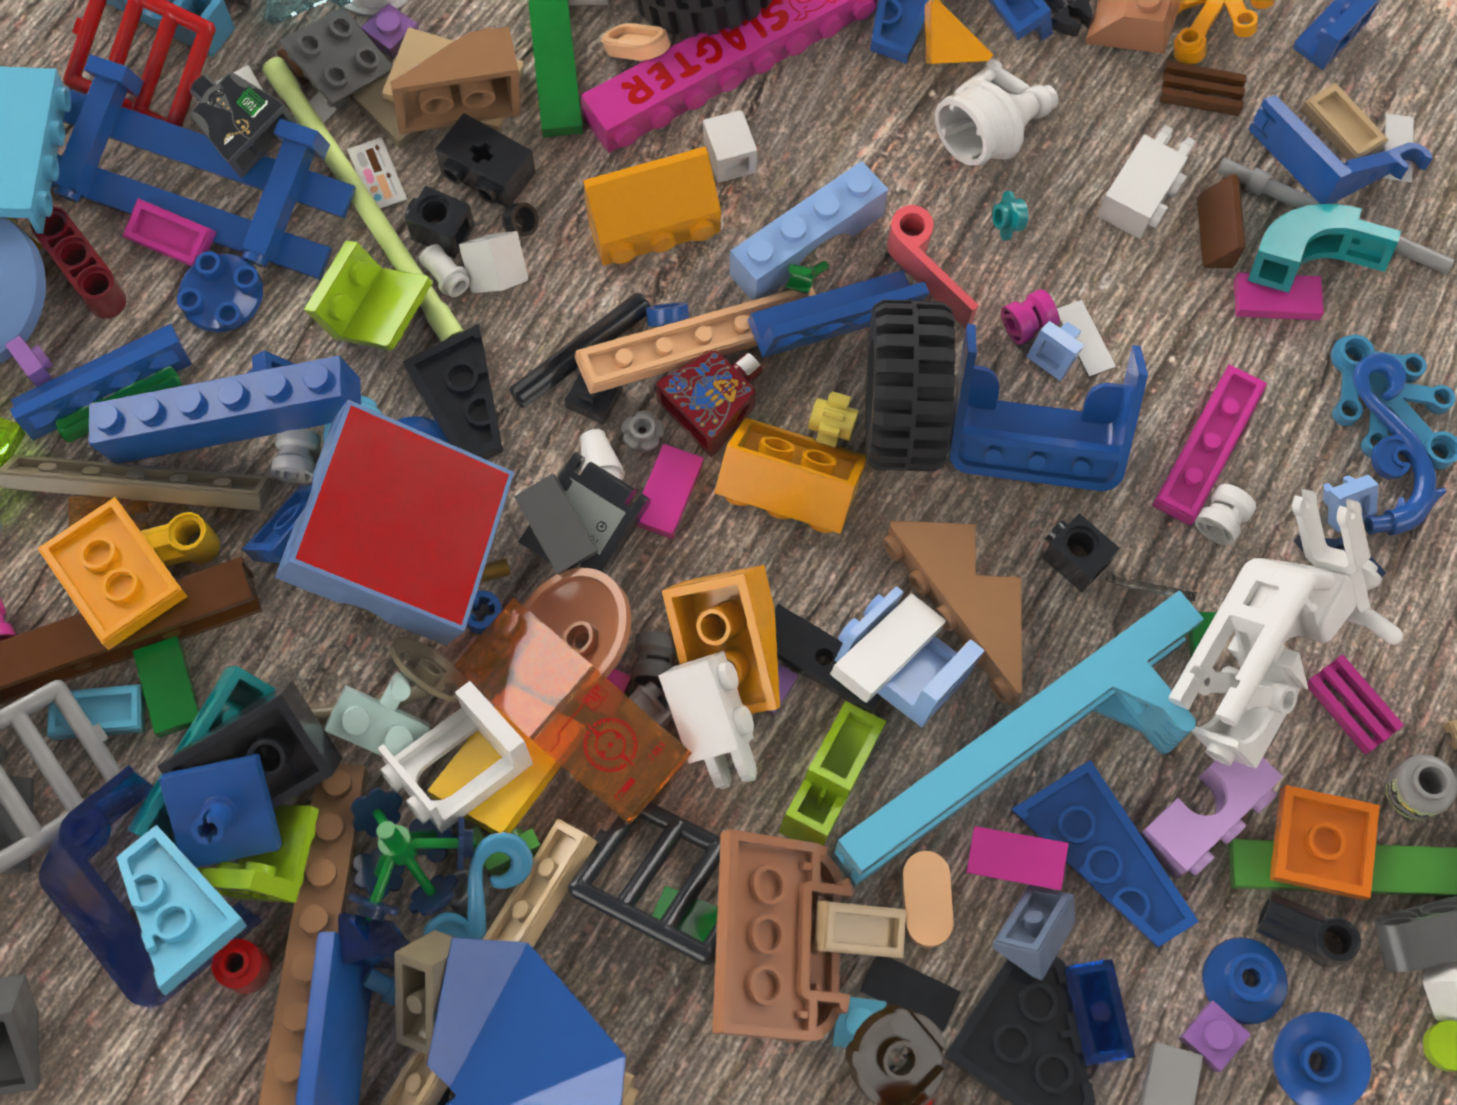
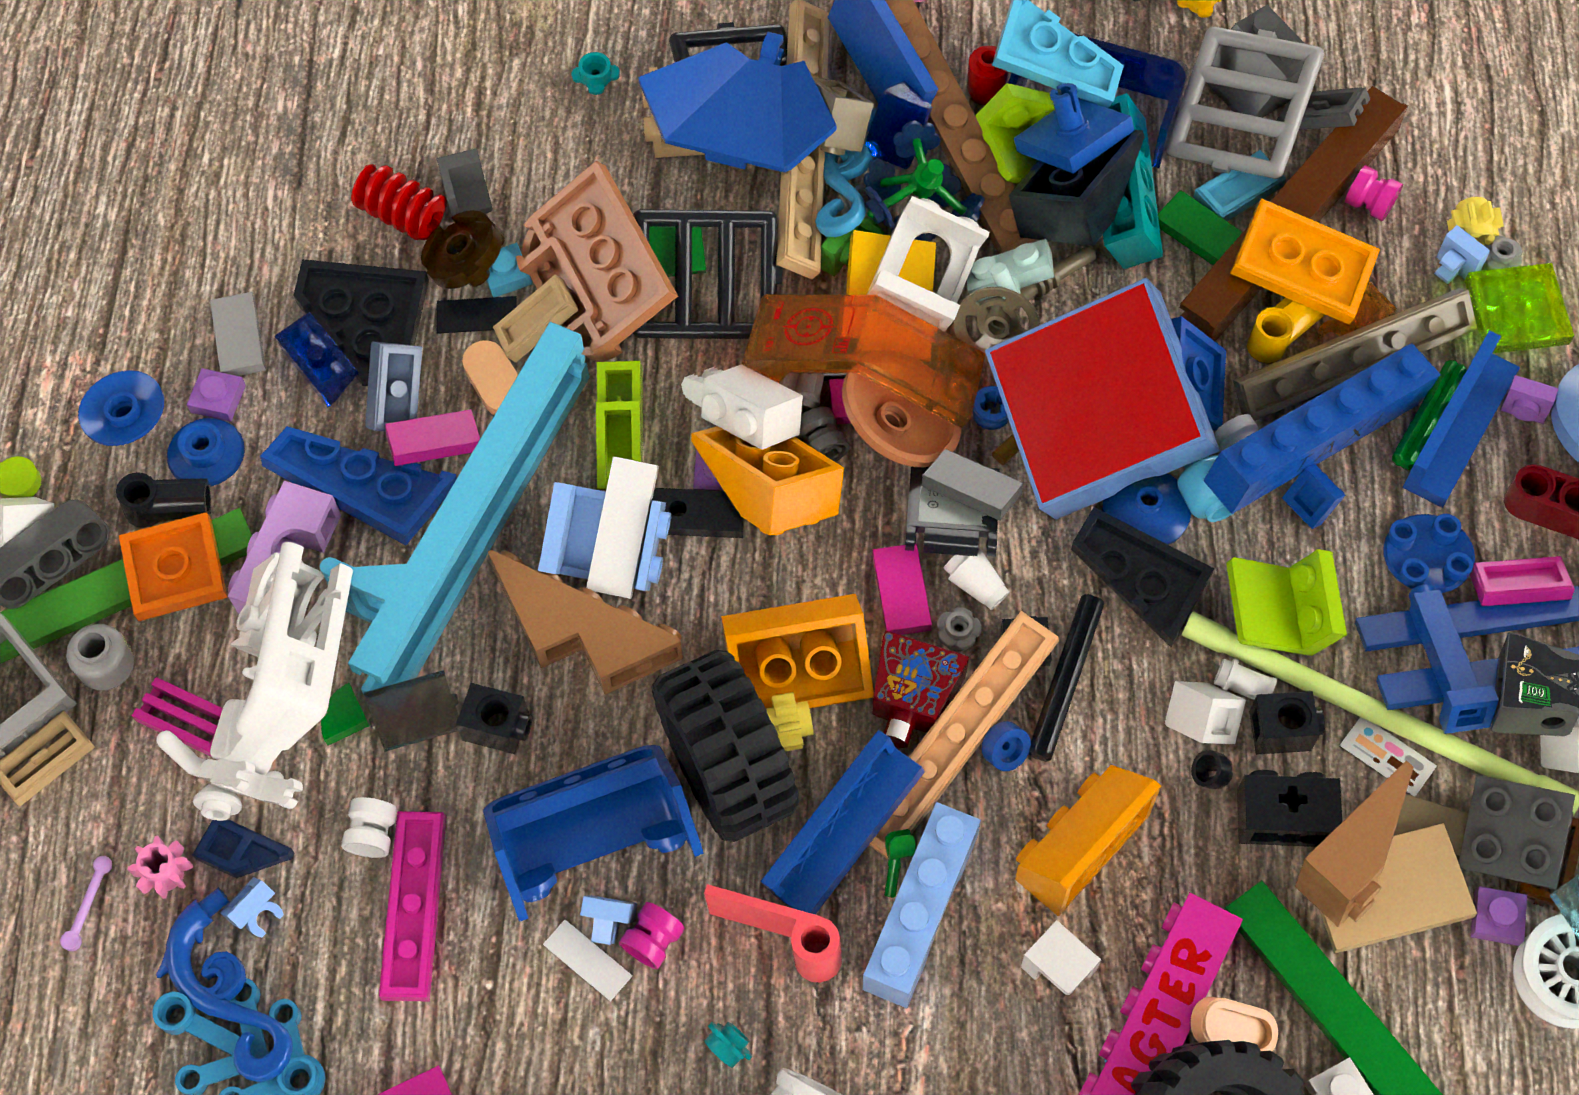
camera: 155 degrees right, 5 degrees down
none -> bright pink gear [128,836,193,899]

